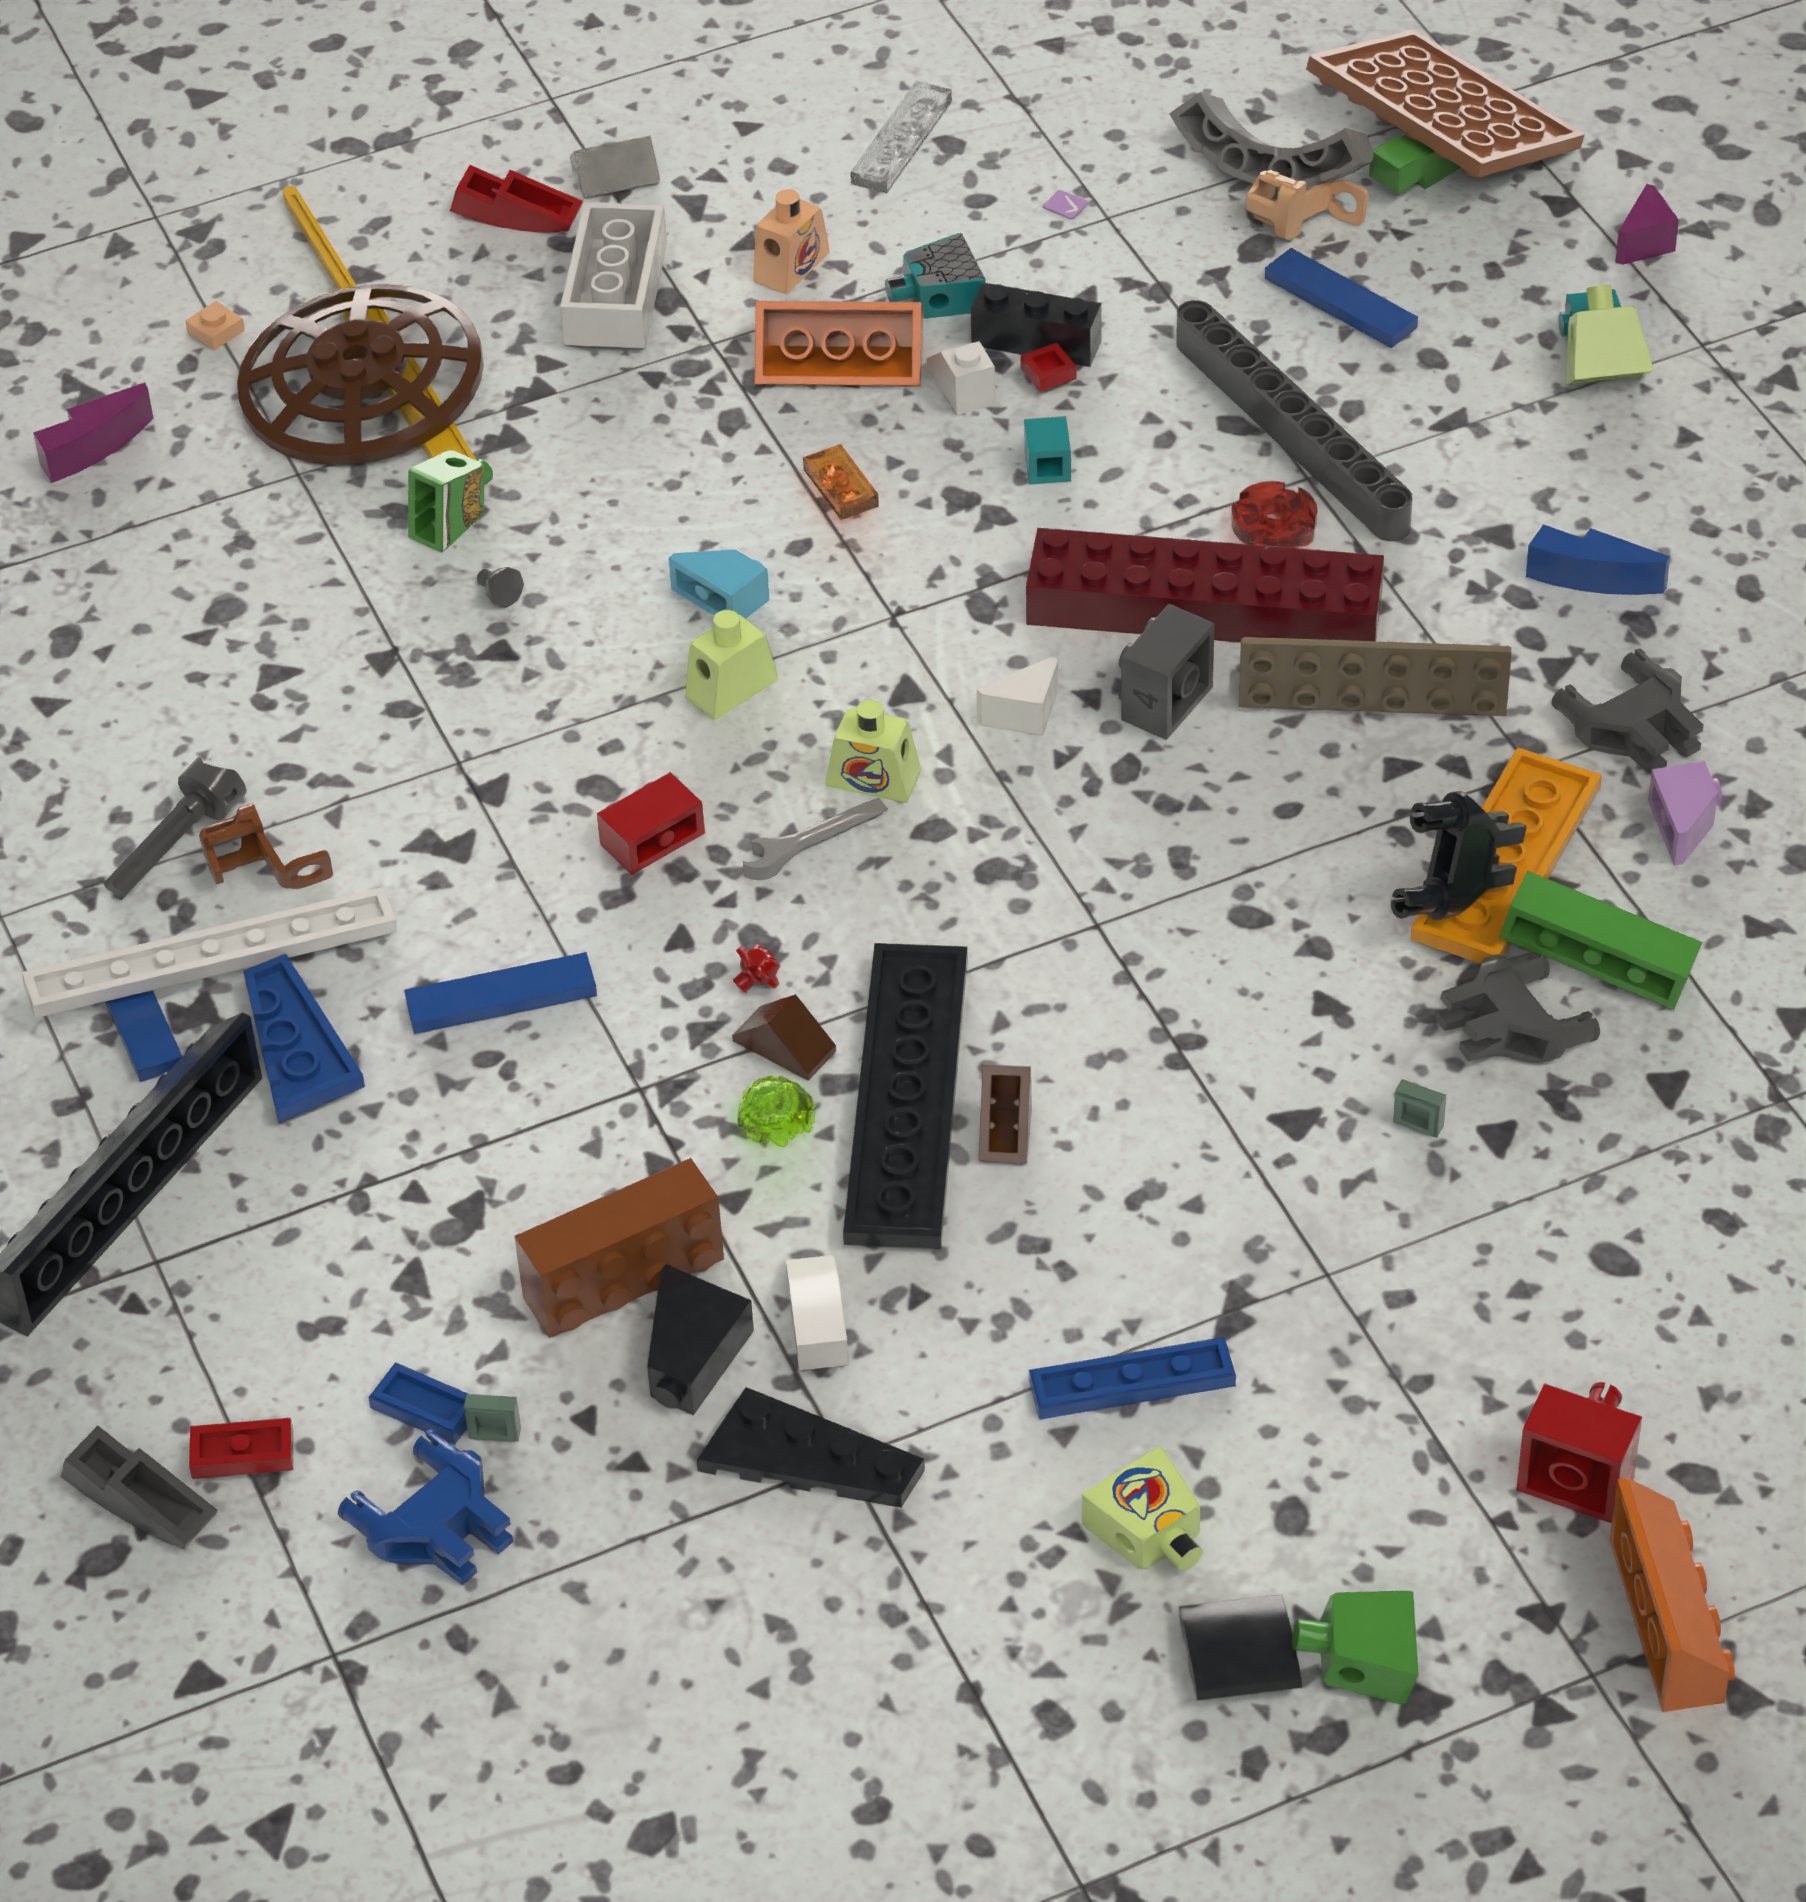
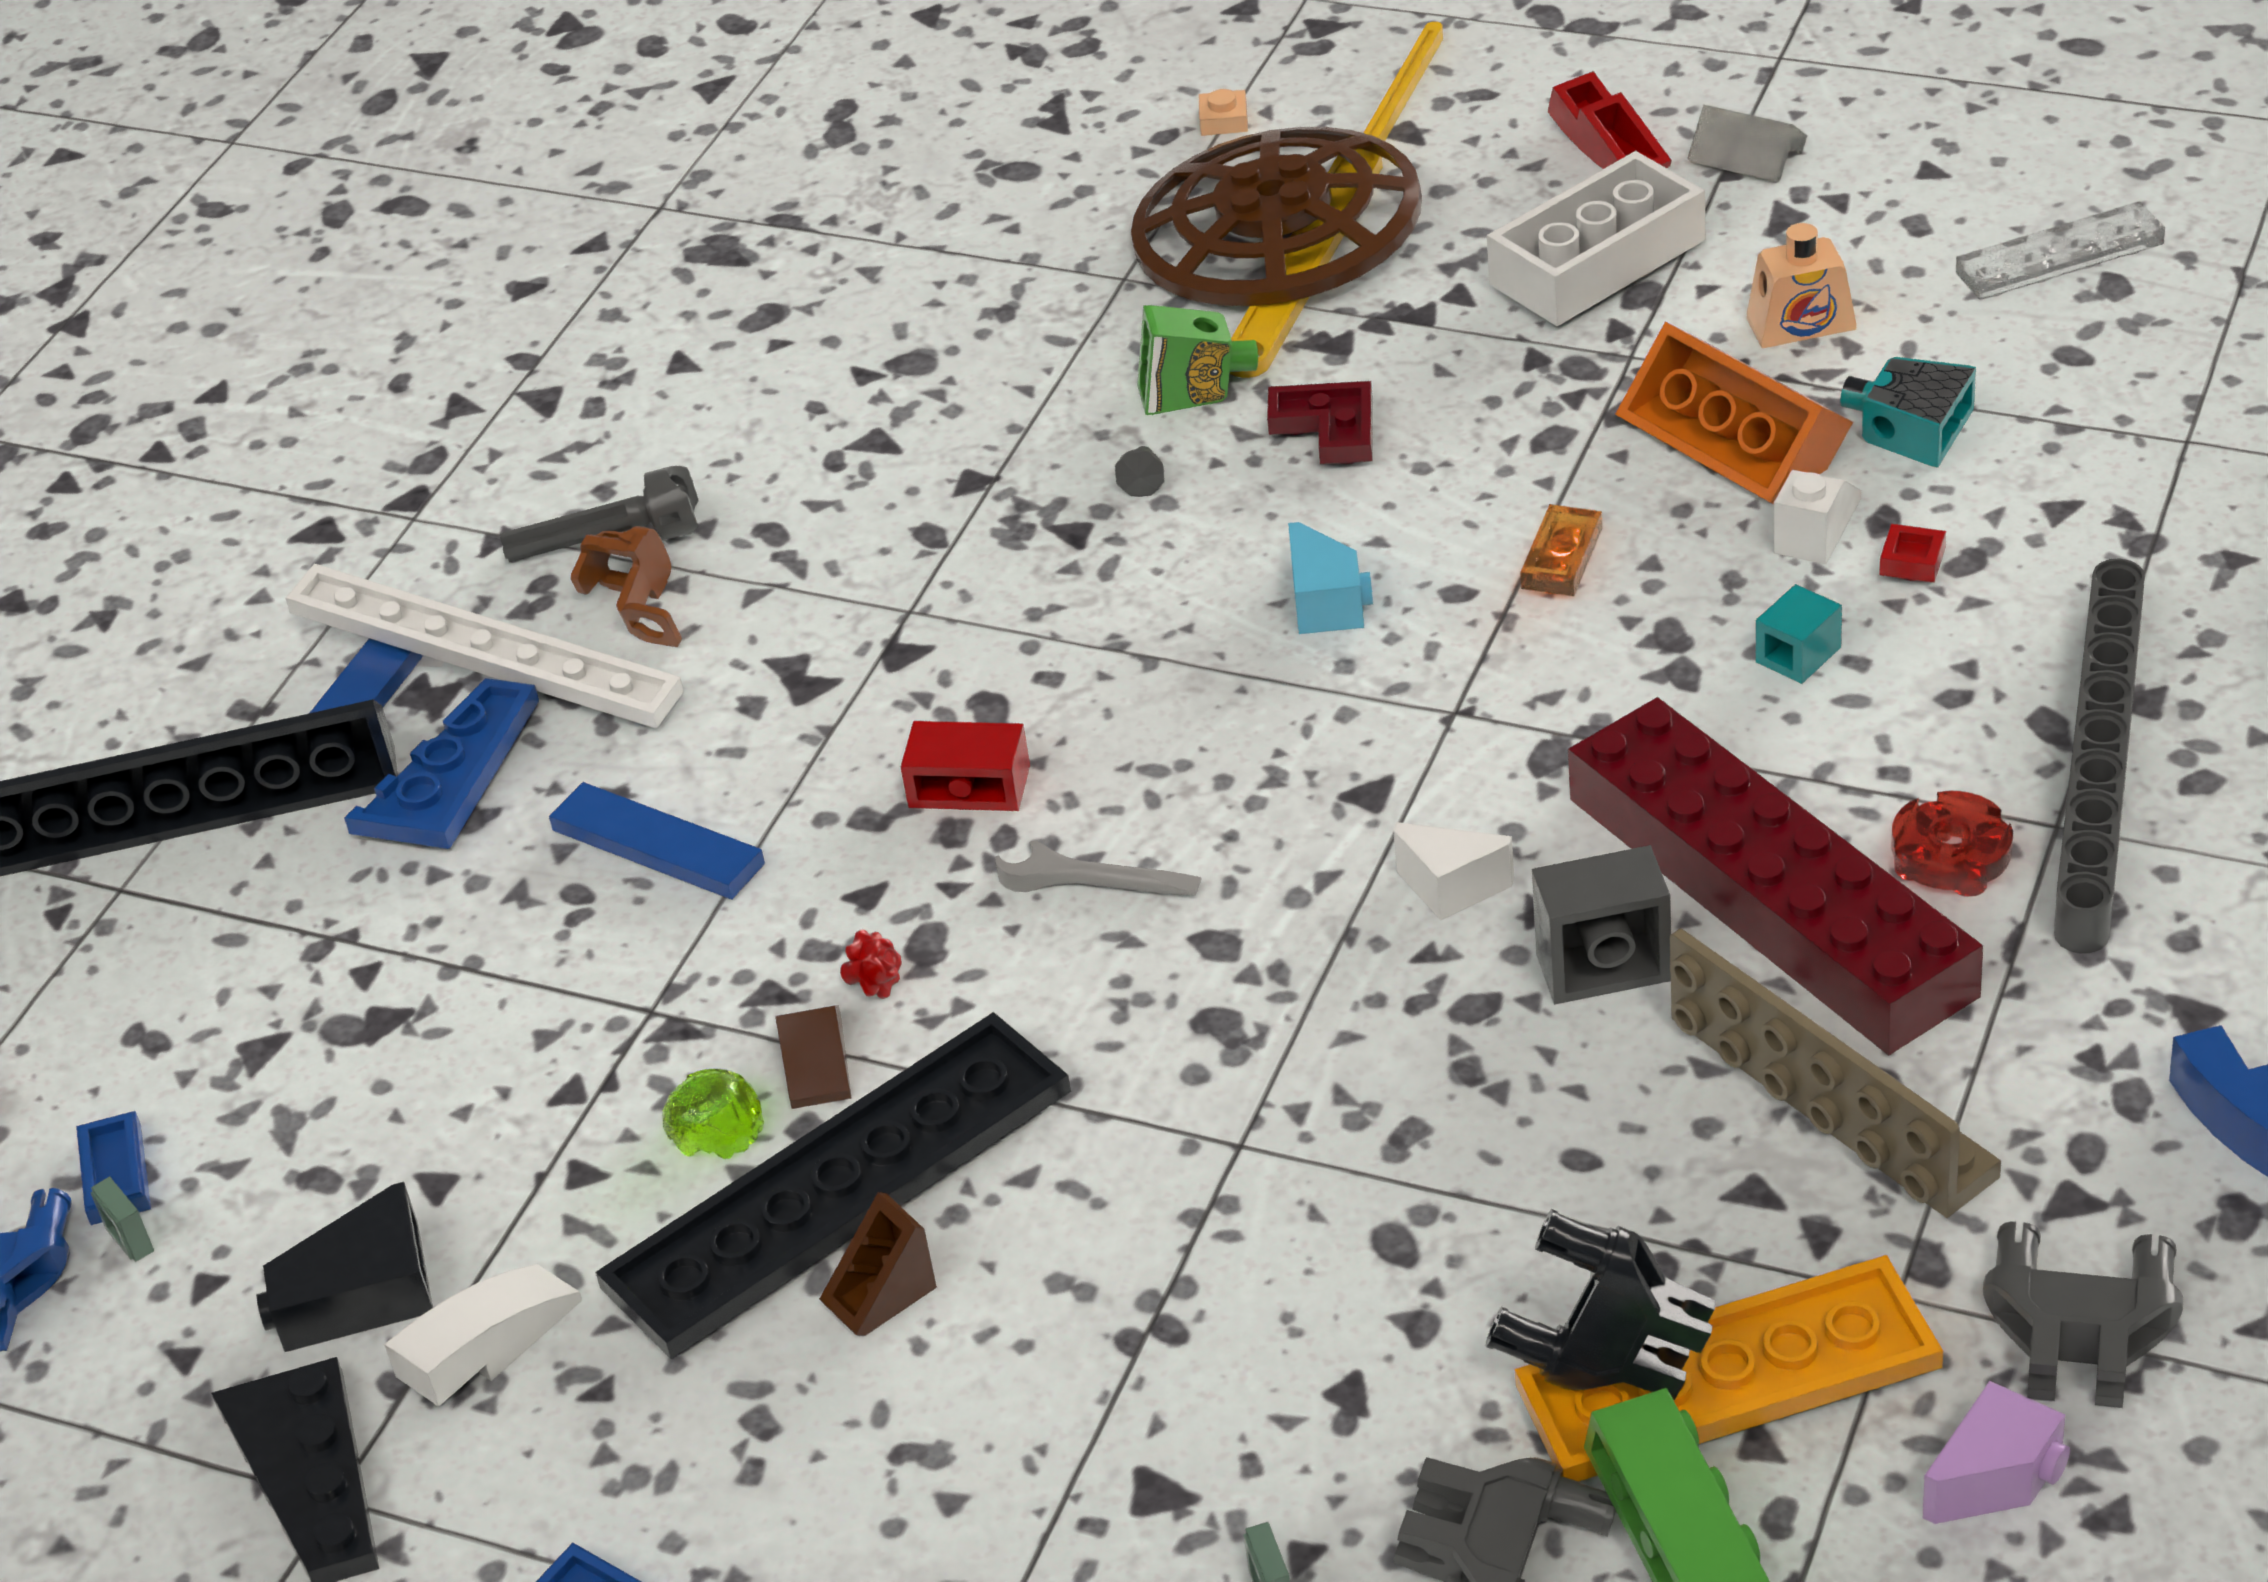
camera: 50 degrees right, 5 degrees down
magenta slope [33,382,154,483] -> none
dark orange brick [514,1158,724,1338] -> none
yellowish green torso [685,610,778,721] -> none
yellowish green torso [826,700,921,803] -> none
black brick [971,282,1101,367] -> none
lavender sticker [1043,190,1089,219] -> none
none -> dark red plate [1267,381,1373,464]

